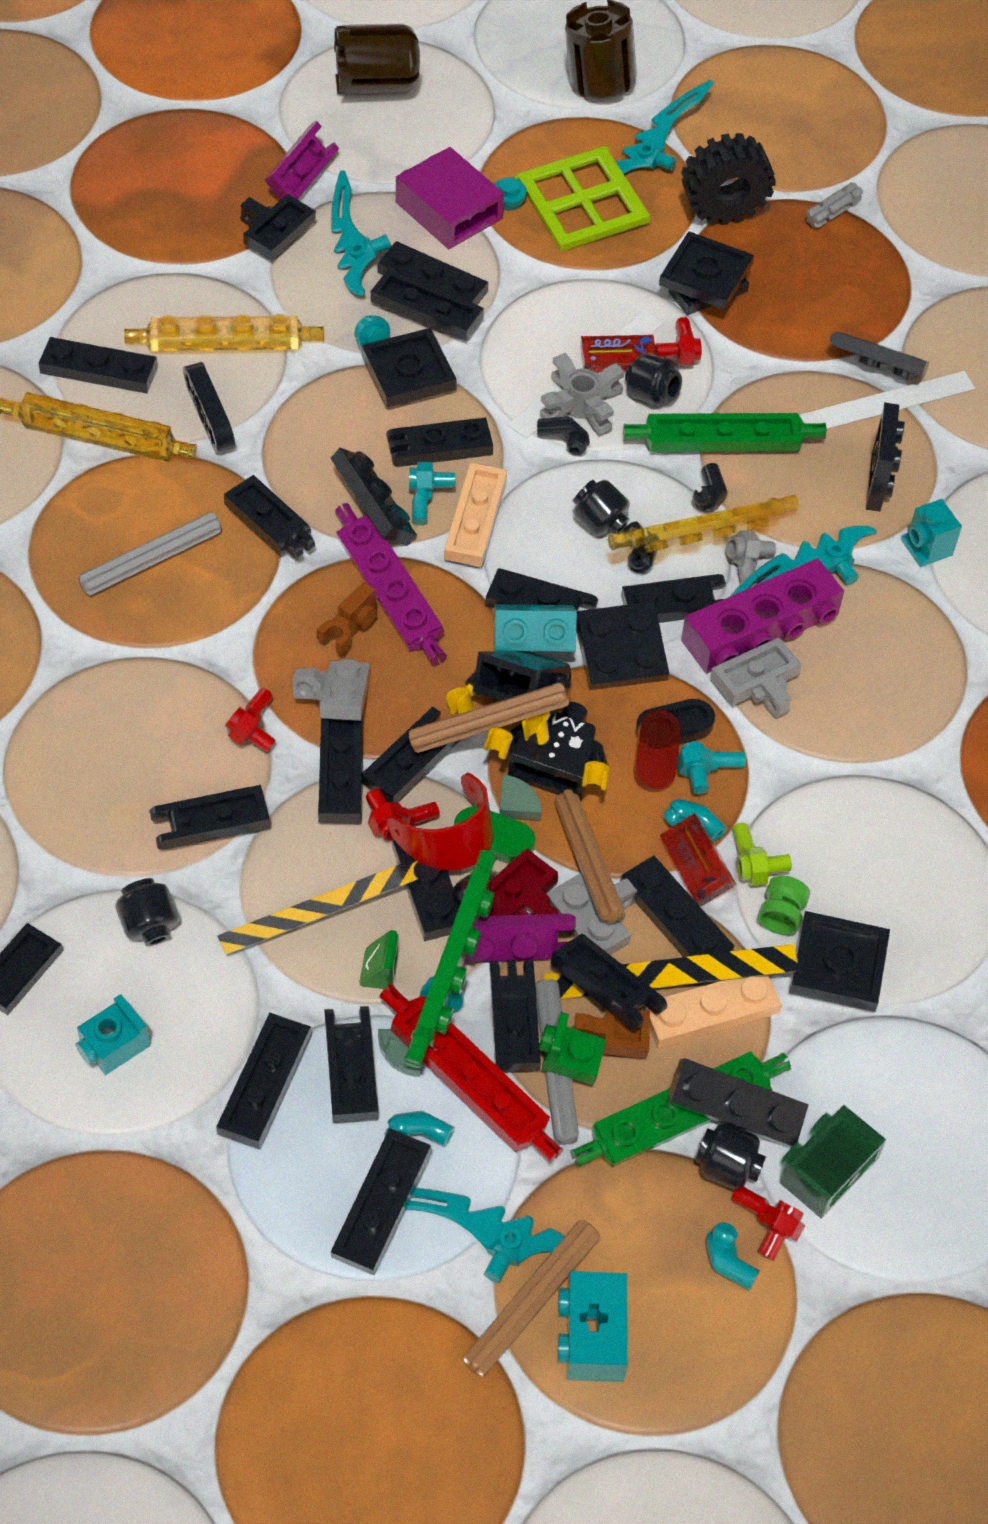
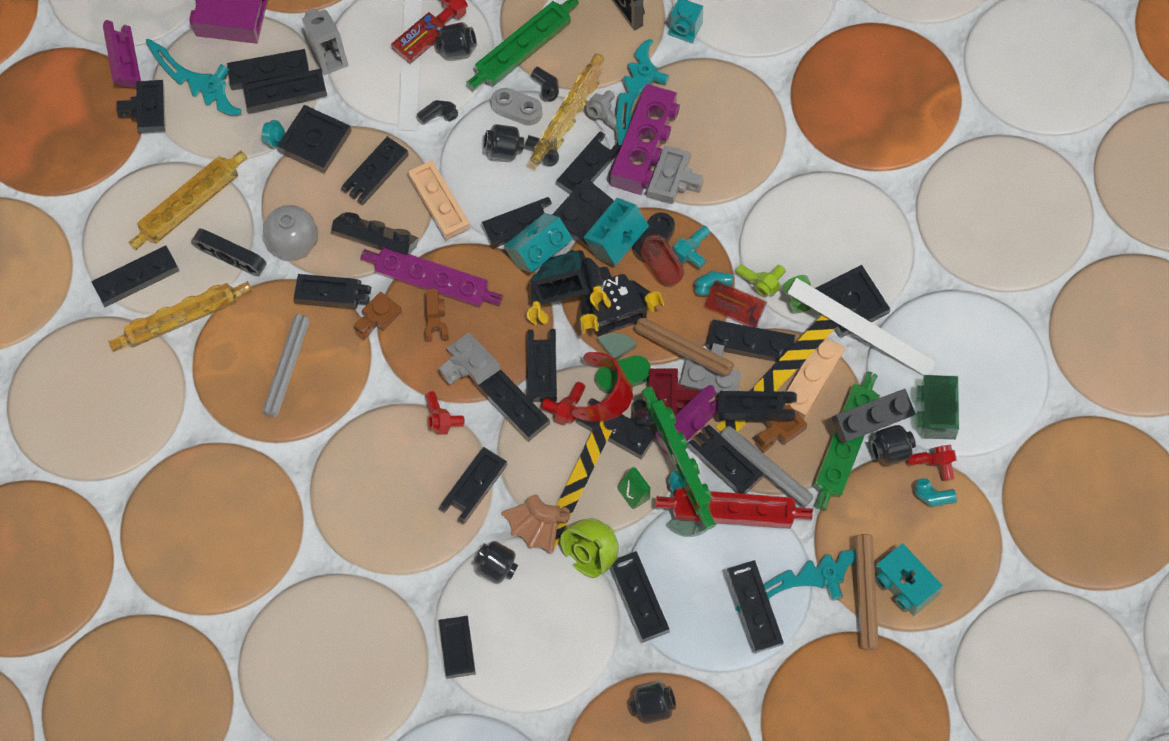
camera: 35 degrees left, 10 degrees up
teal brick [75,994,150,1076] -> none
black hinge [324,1006,378,1123] -> none
teal arm [384,1110,455,1147] -> none
teal piece [409,462,455,525] -> none
medium nougat axle [409,683,569,753] -> none
green bracket [538,1012,606,1085] -> none
light grey pin [540,353,625,435] -> none
none -> light grey cylinder [263,205,318,261]
none -> light grey torso [302,9,348,75]
none -> dark orange plate [354,291,402,340]
none -> light grey plate [491,88,543,126]
none -> nougat arm [501,494,570,554]
none -> lime cylinder [560,518,619,578]
none -> teal brick [583,198,649,266]
none -> black head [630,681,676,724]
none -> white sticker [788,278,936,378]

